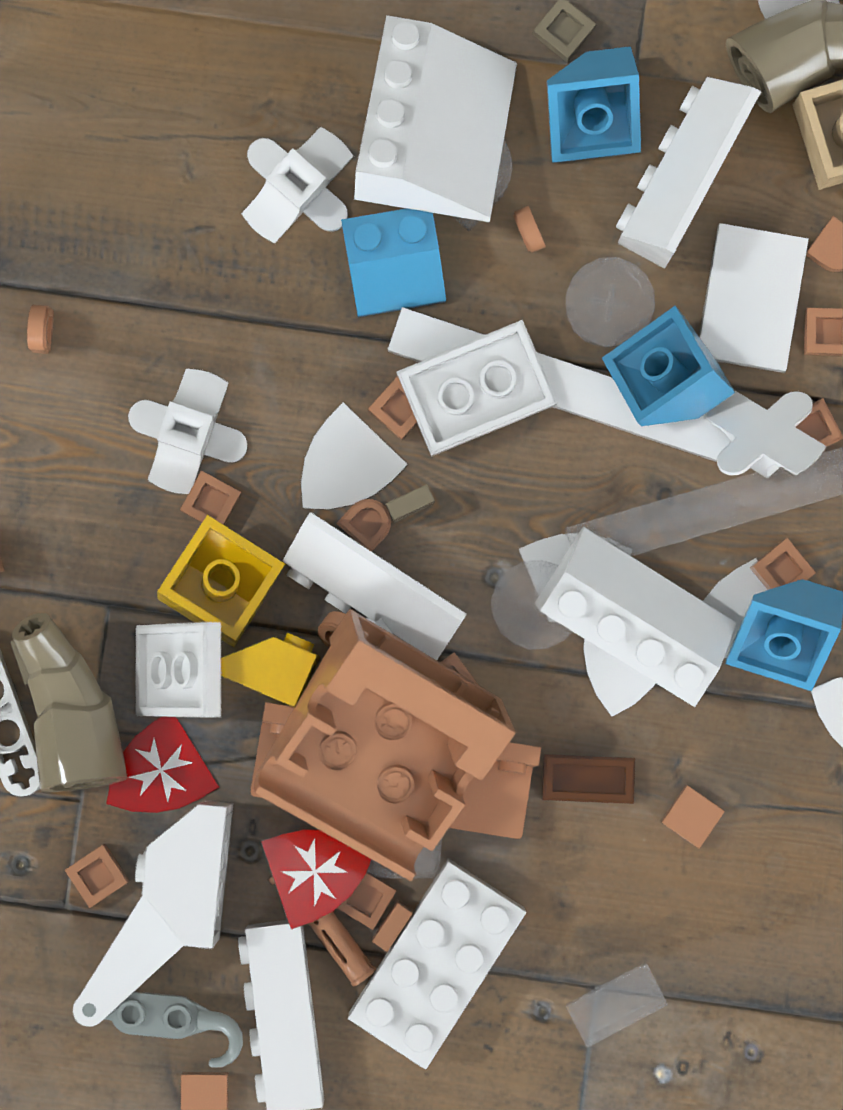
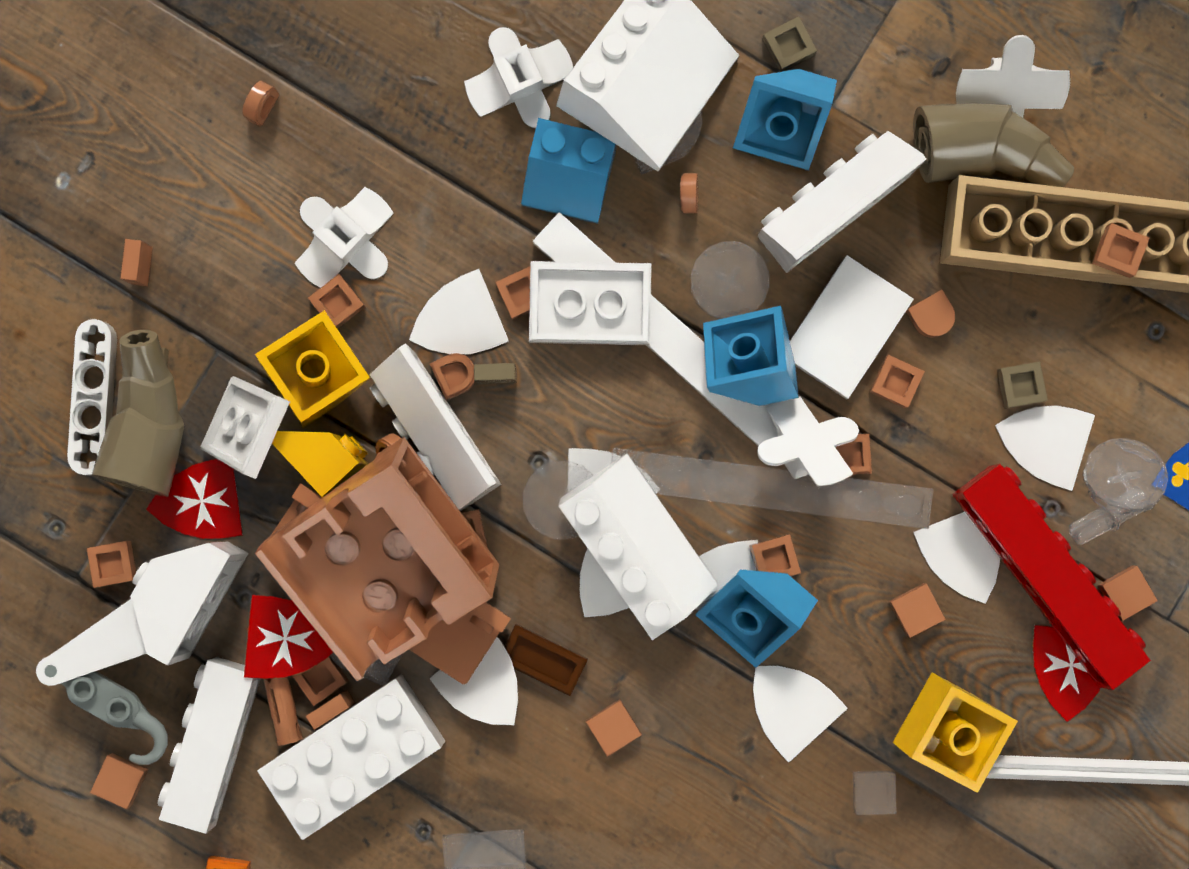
camera: 25 degrees right, 0 degrees up
none -> white sticker [430,637,518,725]

